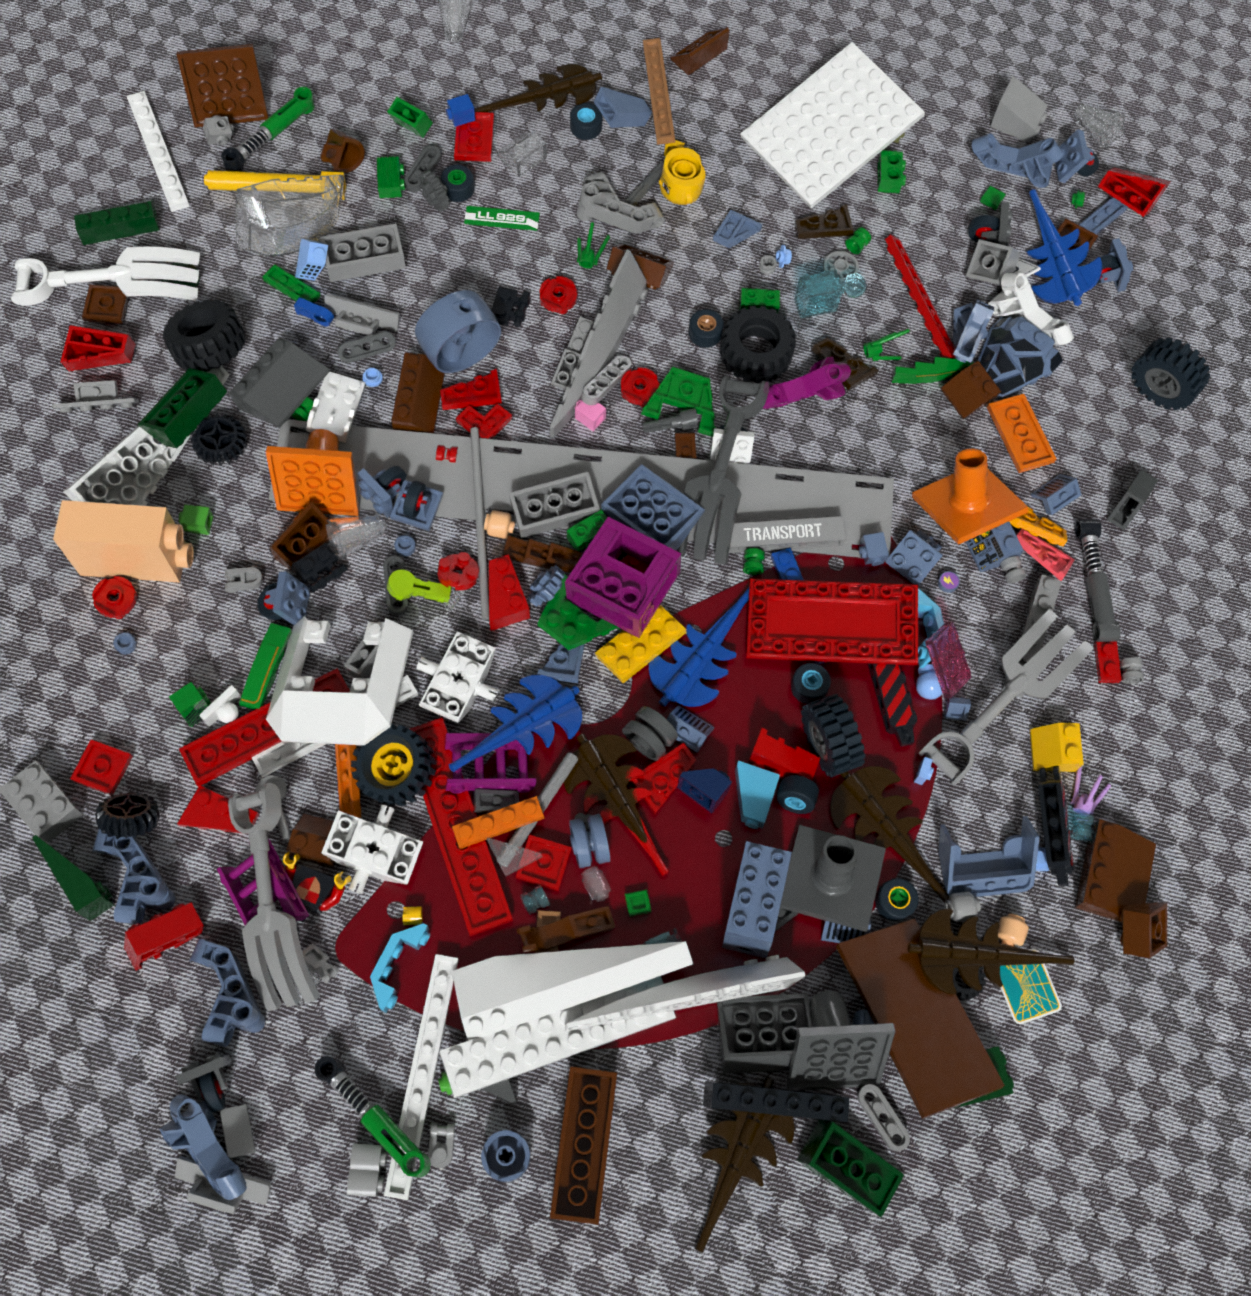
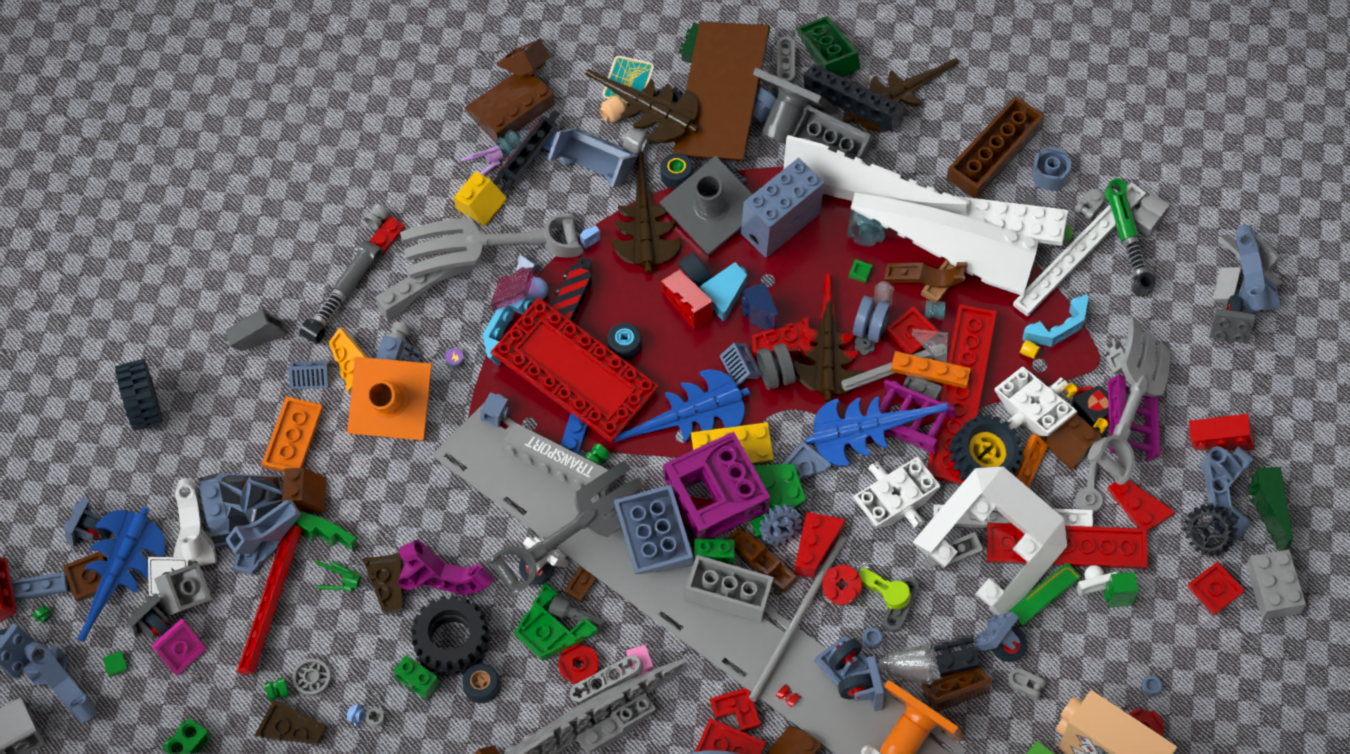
camera: 140 degrees left, 5 degrees down
sand blue connector [189,939,266,1047] -> none
light nougat head [484,510,515,539] -> none
clear light blue brick [794,270,866,318] -> none
black wheel [801,694,865,777] -> none
sand blue plate [885,530,943,586] -> none
coral wing [1016,528,1075,581] -> none
none -> dark pink plate [151,619,207,676]

